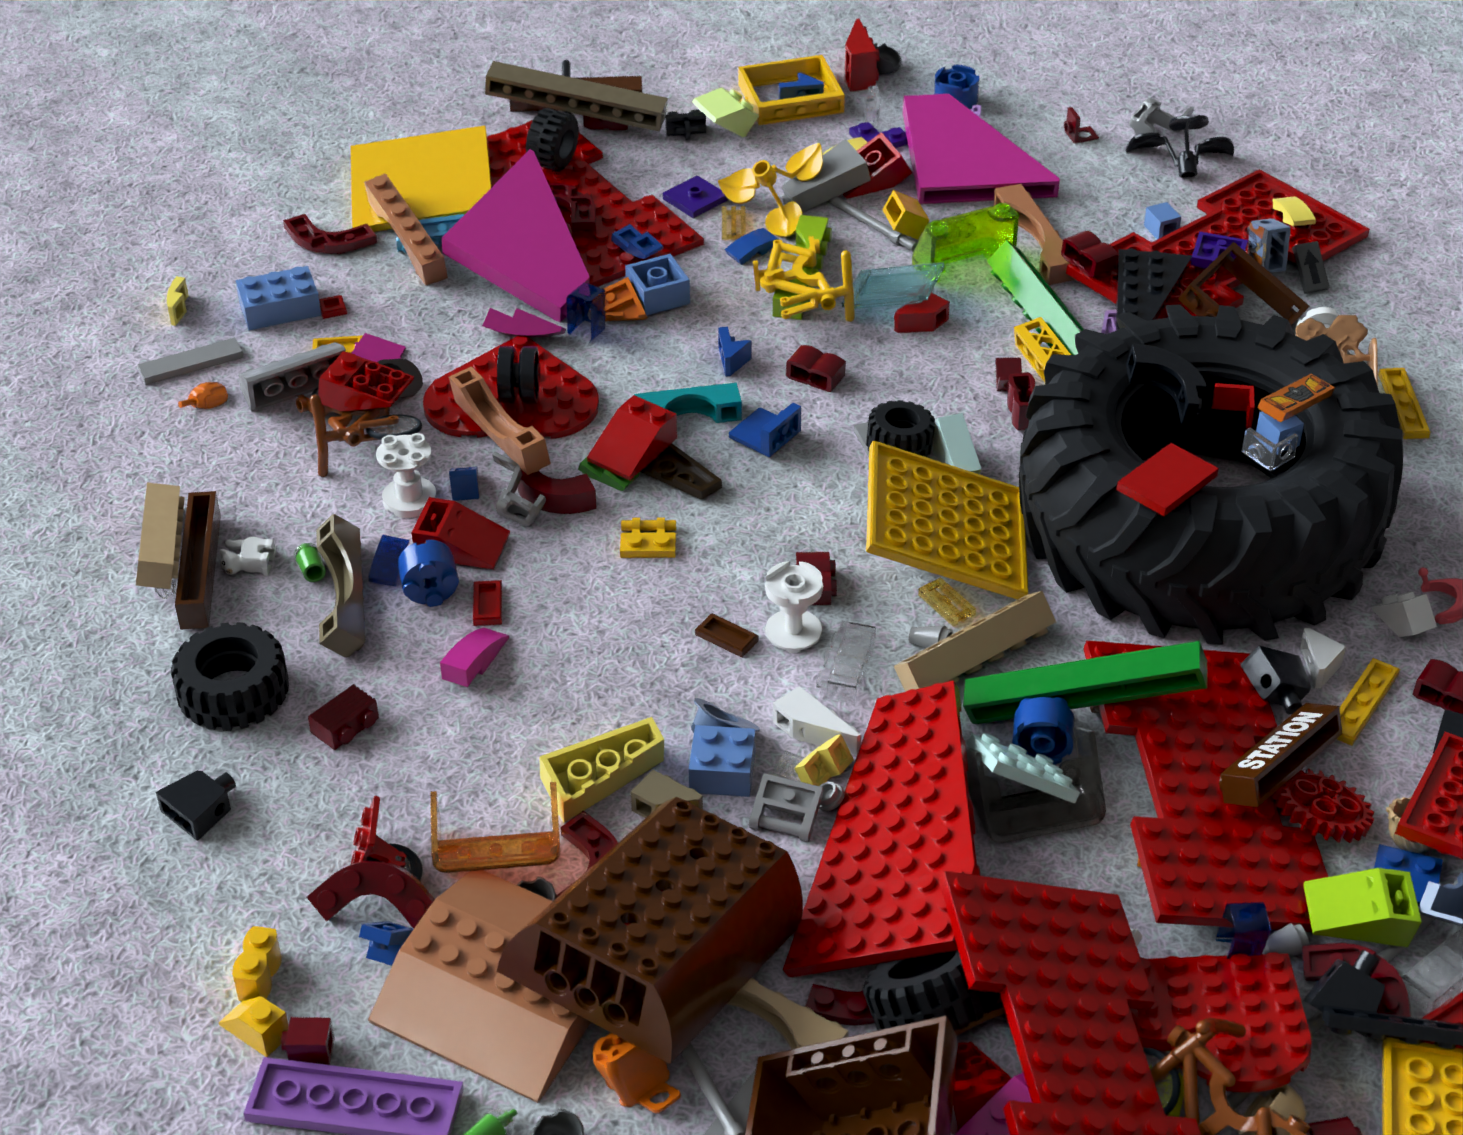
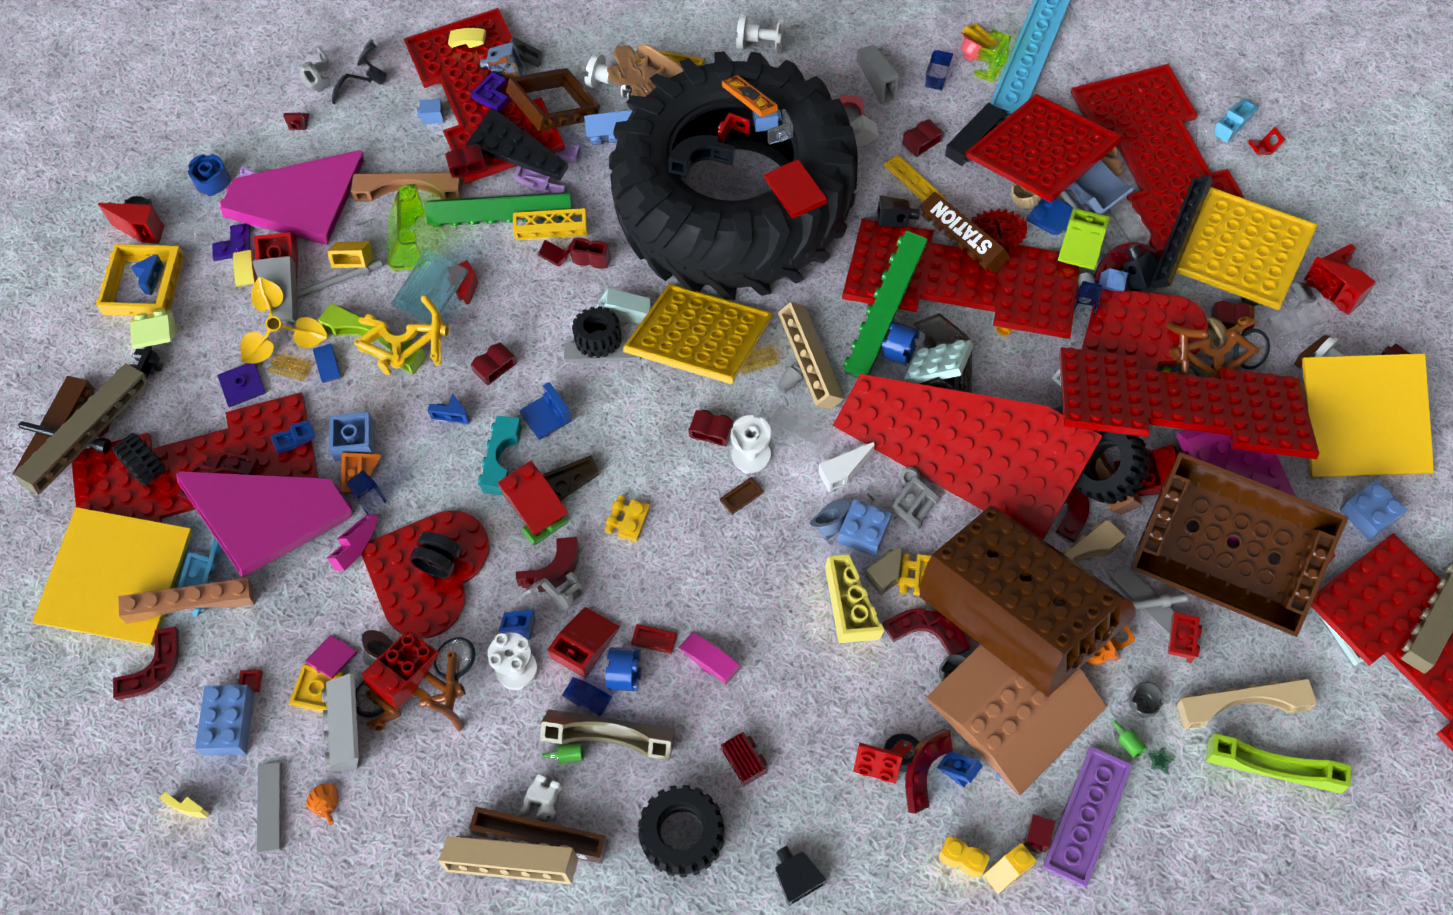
camera: 70 degrees left, 20 degrees up
clear orange windscreen [430,782,561,873] -> none
nougat arch [449,366,551,475] -> none
light yellow slope [794,734,854,786] -> none
white slope [1300,628,1346,689] -> none
none -> medium blue brick [1098,269,1127,292]

